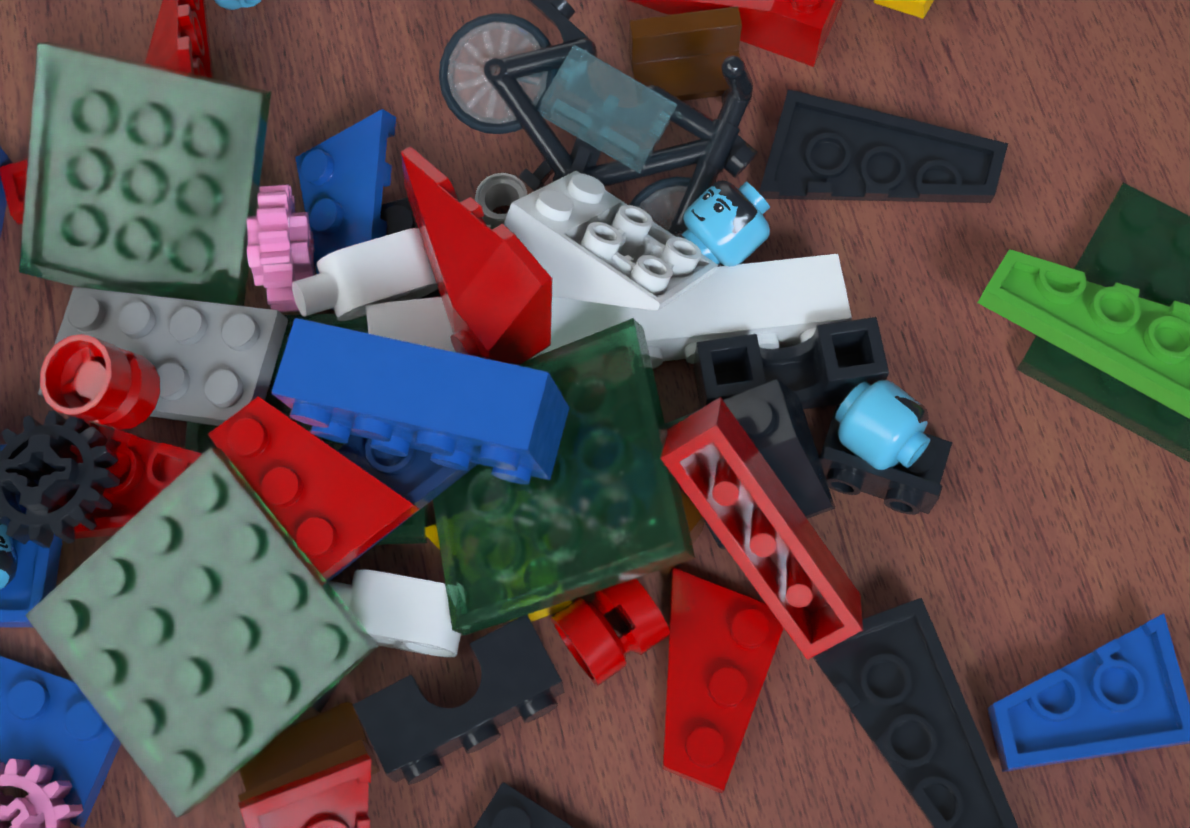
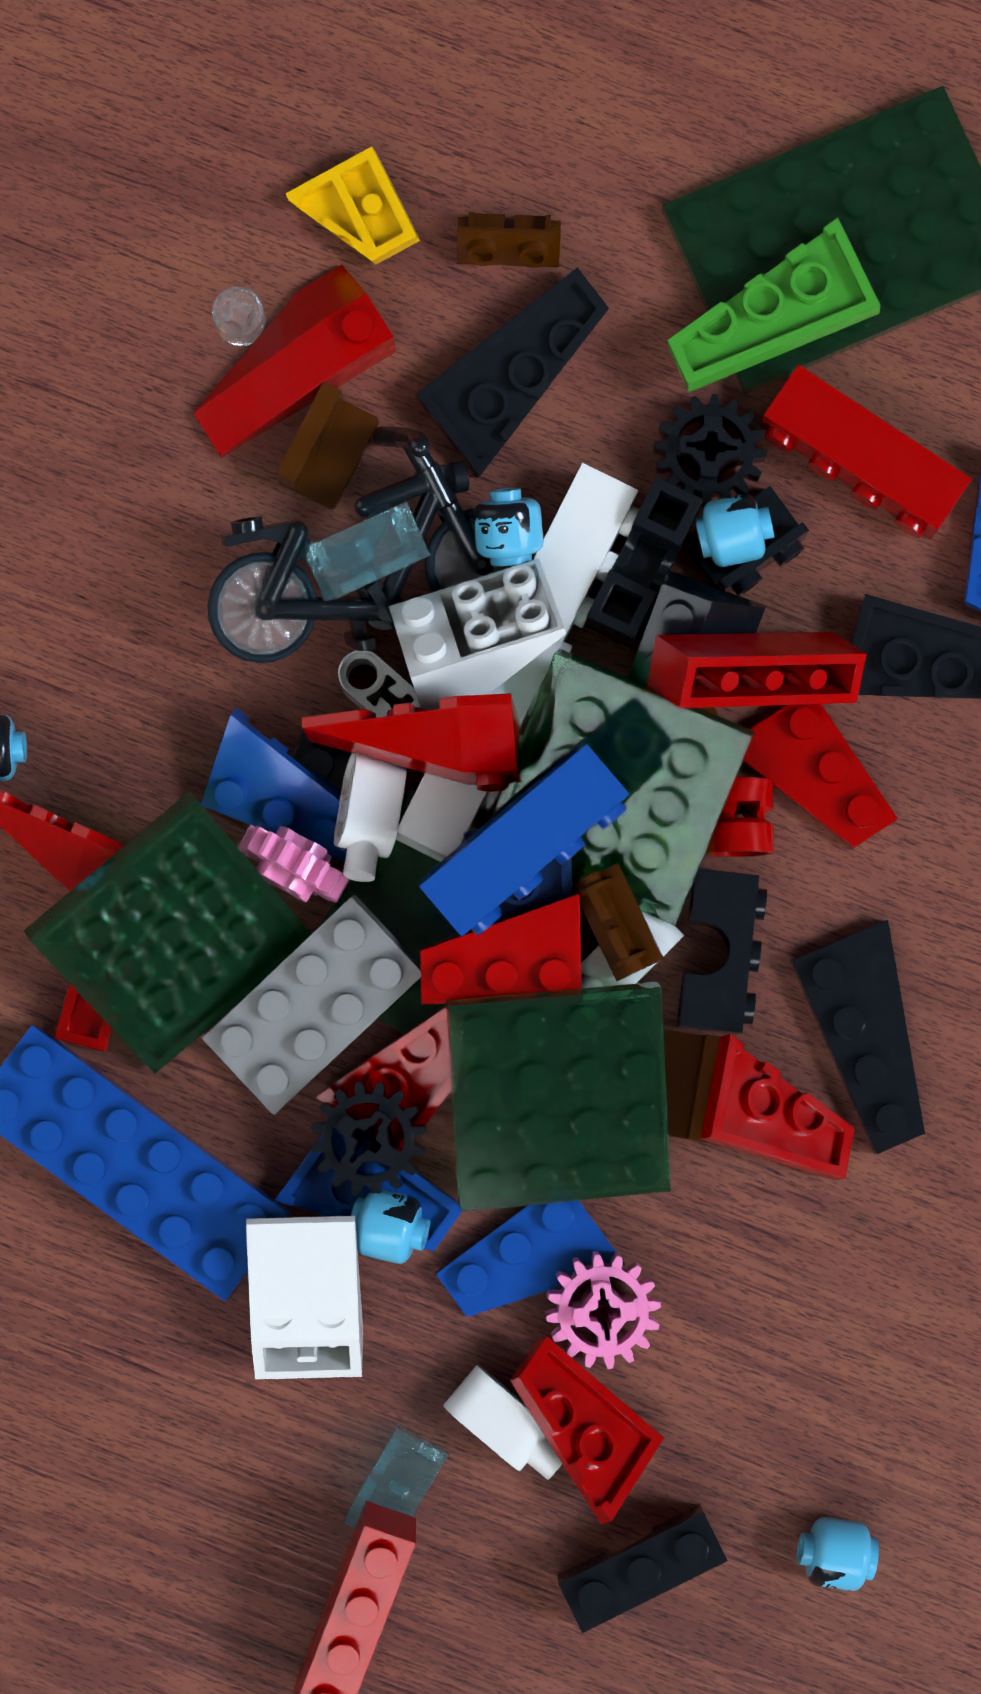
camera: 55 degrees left, 15 degrees up
red wheel [40,334,160,430] -> none
none -> reddish brown hinge [457,212,561,268]
none -> reddish brown hinge [572,863,664,982]
none -> black gear [653,394,767,509]
none -> red brick [760,364,972,540]

